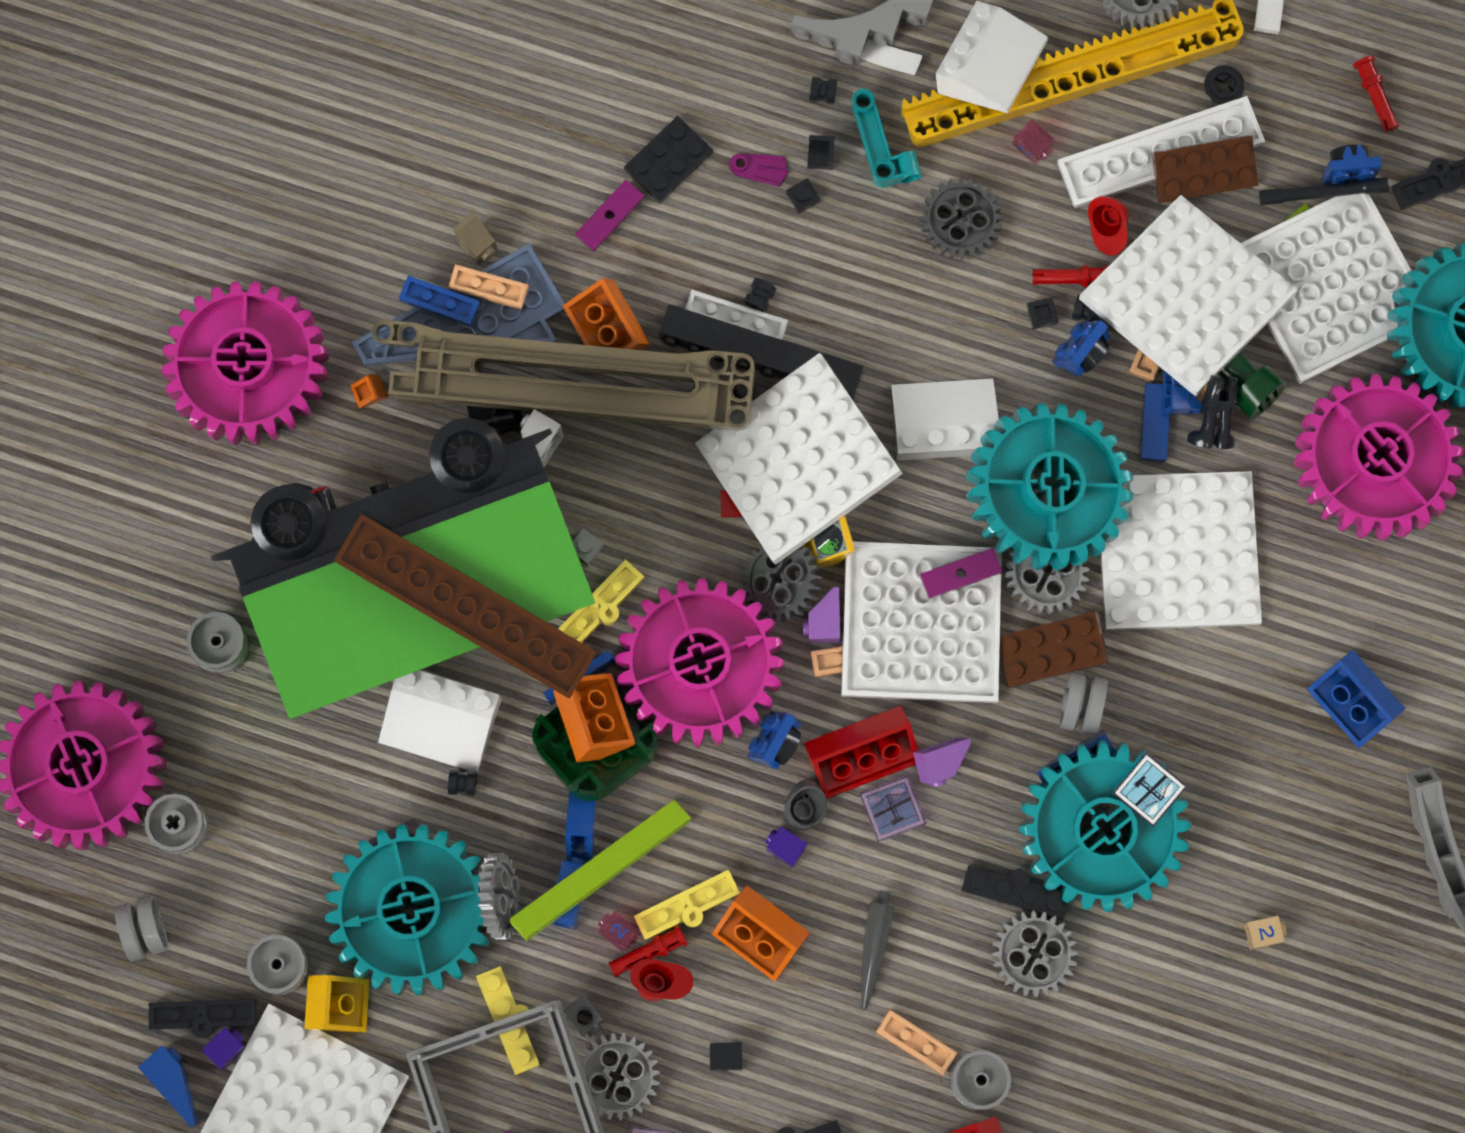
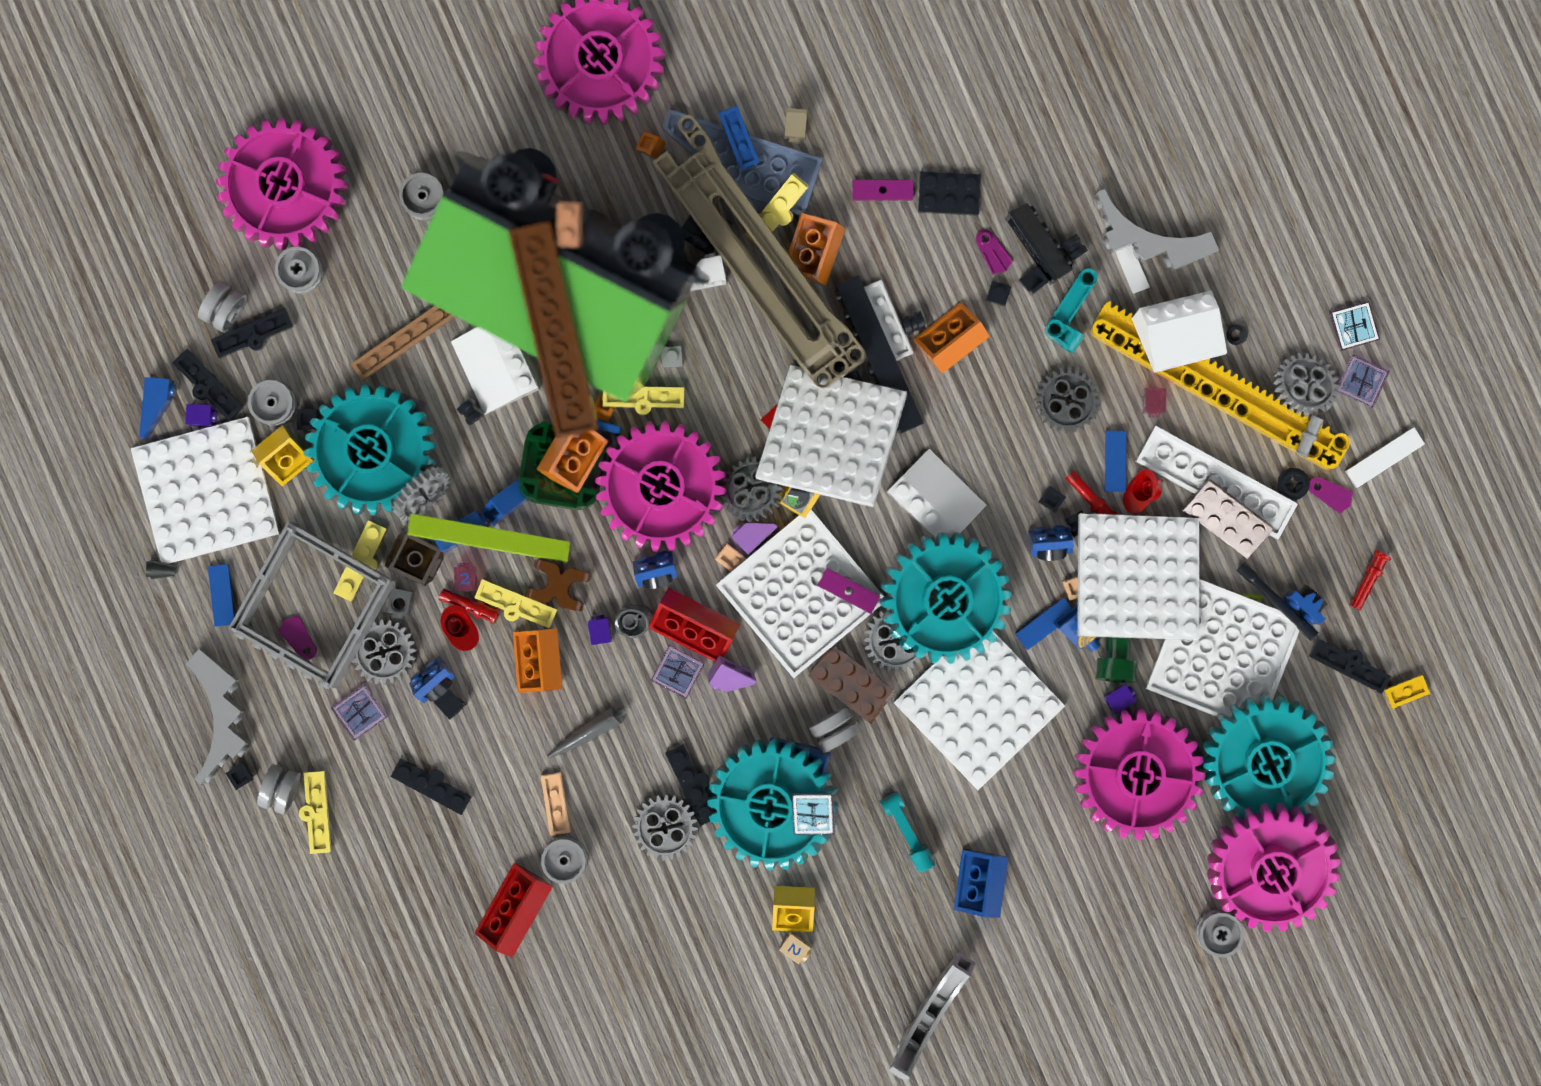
camera: 45 degrees right, 10 degrees up
light nougat tile [448,264,529,310] -> none
black piece [1187,375,1238,449] -> none
none -> black hinge [211,308,294,359]
none -> black plate [297,409,318,430]
none -> medium nougat plate [351,306,456,381]
none -> dark brown slope [385,530,444,586]
none -> blue piece [409,657,455,703]
none -> reddish brown piece [525,560,592,611]
none -> nougat brick [557,201,583,247]
none -> light yellow hinge [744,173,809,246]
none -> yellow slope [772,886,815,932]
none -> teal piece [880,791,936,873]
none -> orange slope [913,302,990,374]
none -> black slope [1005,203,1072,286]
none -> dark purple brick [1103,684,1137,714]
none -> blue tile [1104,431,1126,492]
none -> black piece [1226,325,1248,345]
none -> light grey pin [1295,415,1324,458]
none -> magenta piece [1309,477,1353,514]

